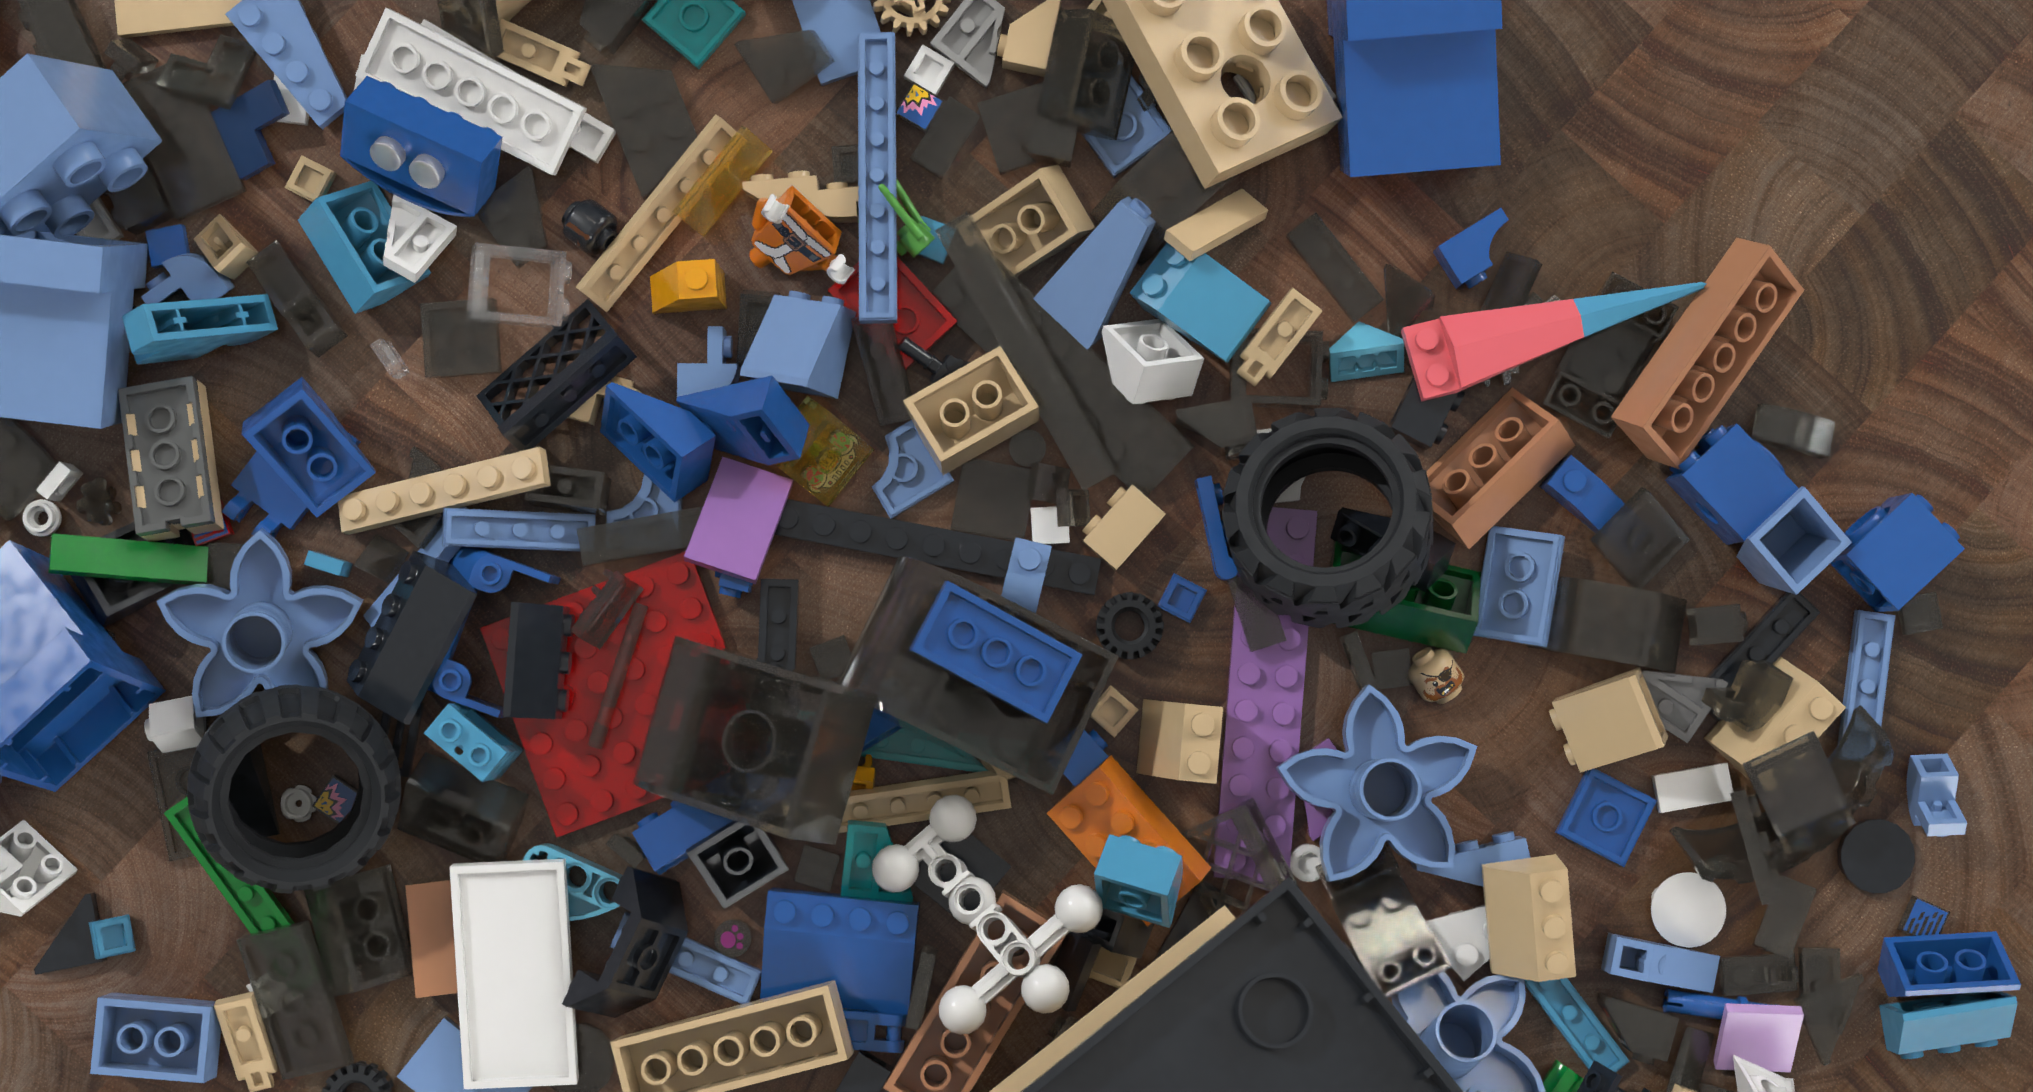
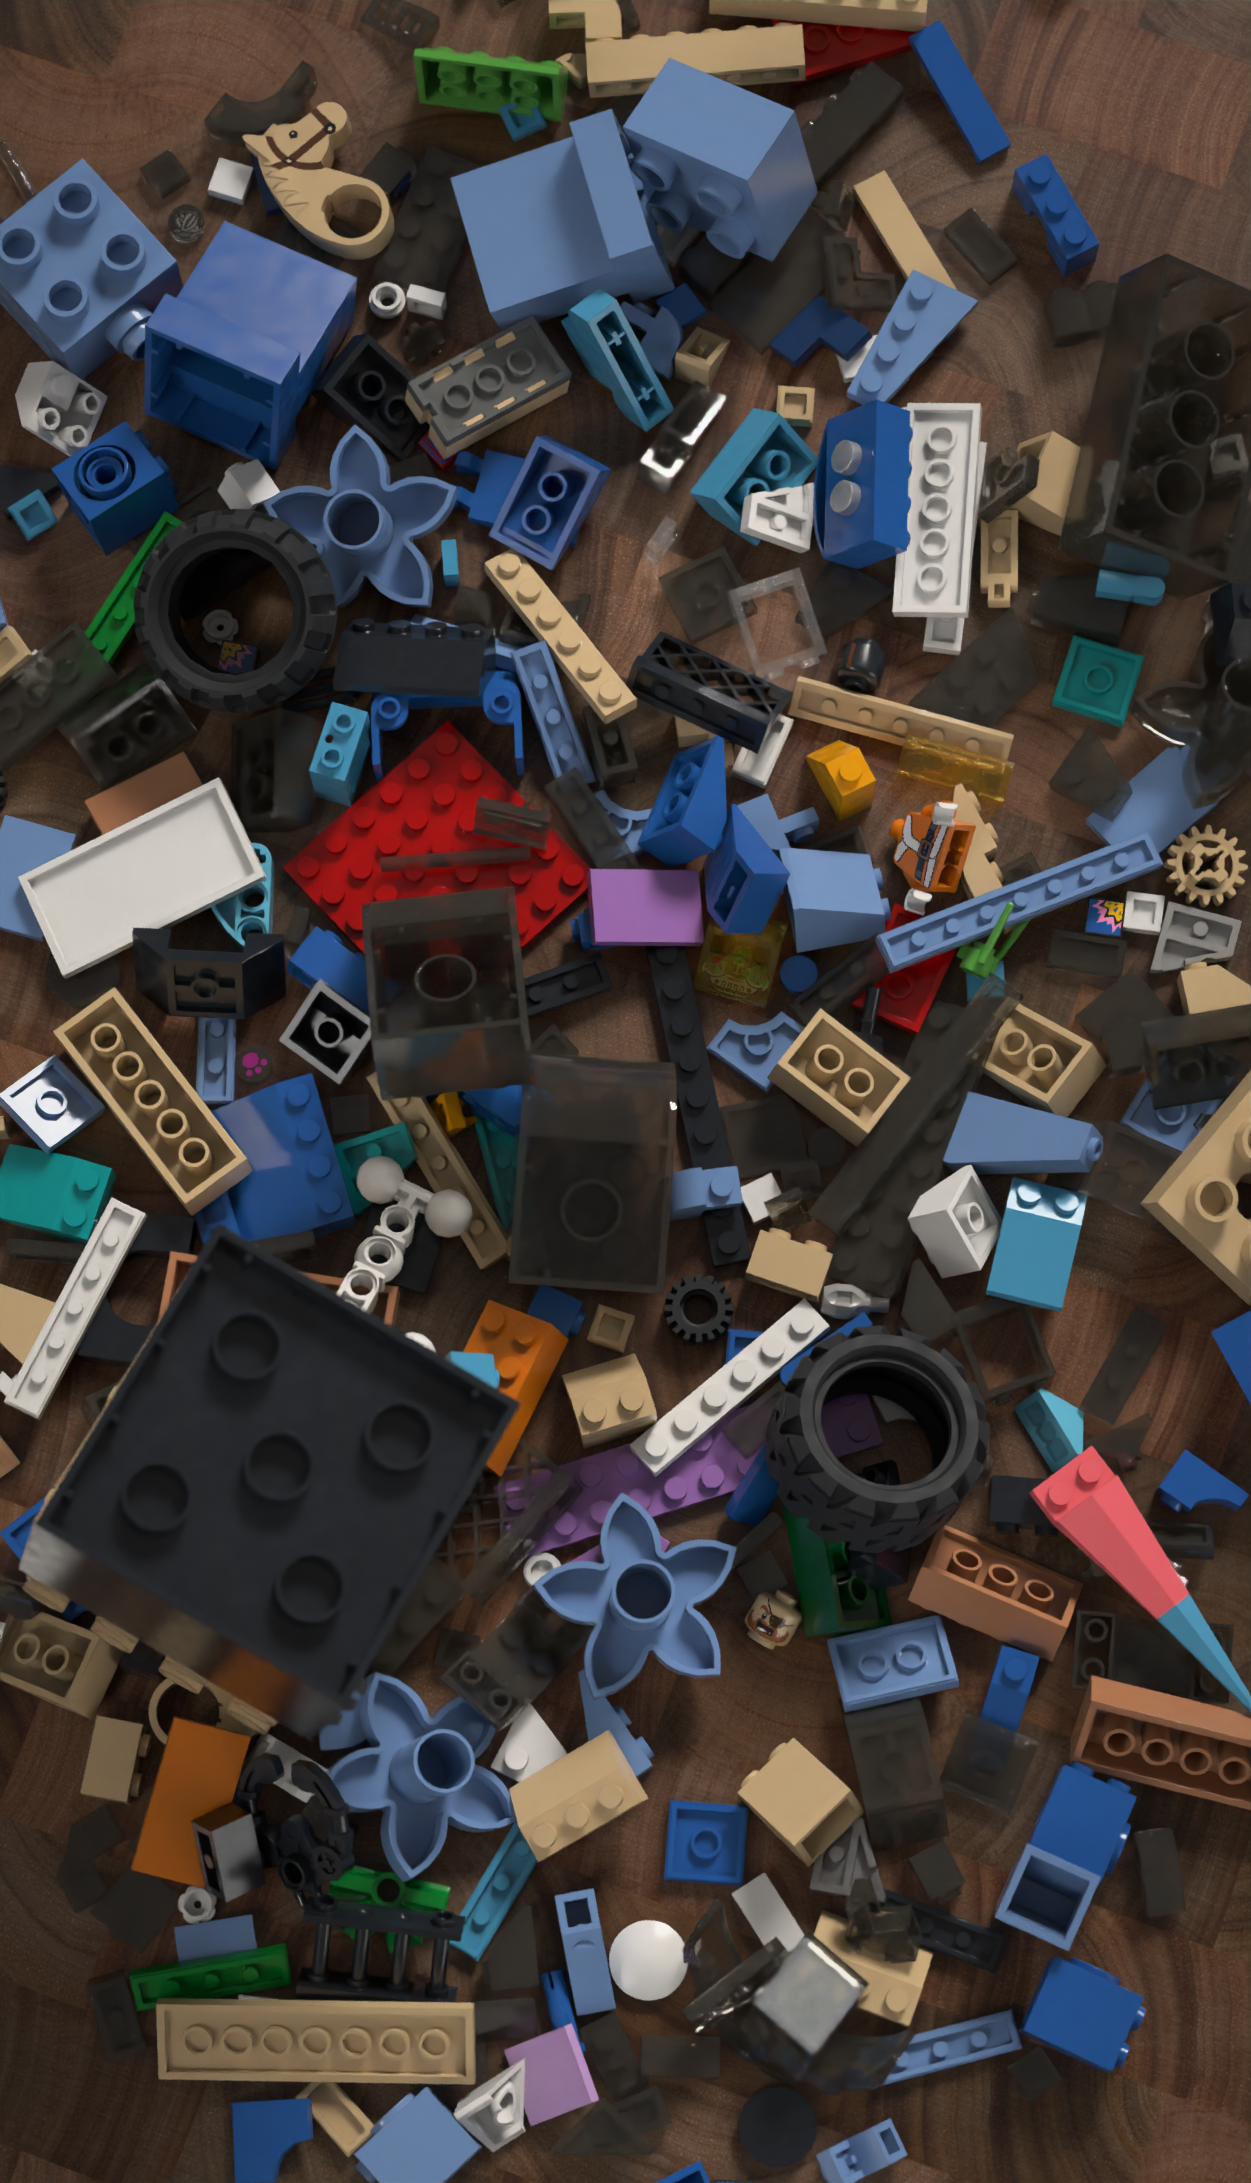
camera: 65 degrees right, 10 degrees down
green tile [48,533,208,585] -> none
black slope [503,602,575,719] -> none
blue plate [909,581,1083,724] -> none
tan tile [1164,189,1268,261] -> none
tan hinge [1237,287,1323,387] -> none
none -> blue brick [52,421,179,556]
none -> white plate [630,1298,830,1477]
none -> blue slope [724,1444,780,1528]
none -> white tile [731,715,794,789]
none -> blue tile [780,955,818,995]
none -> light grey piece [820,1283,889,1319]

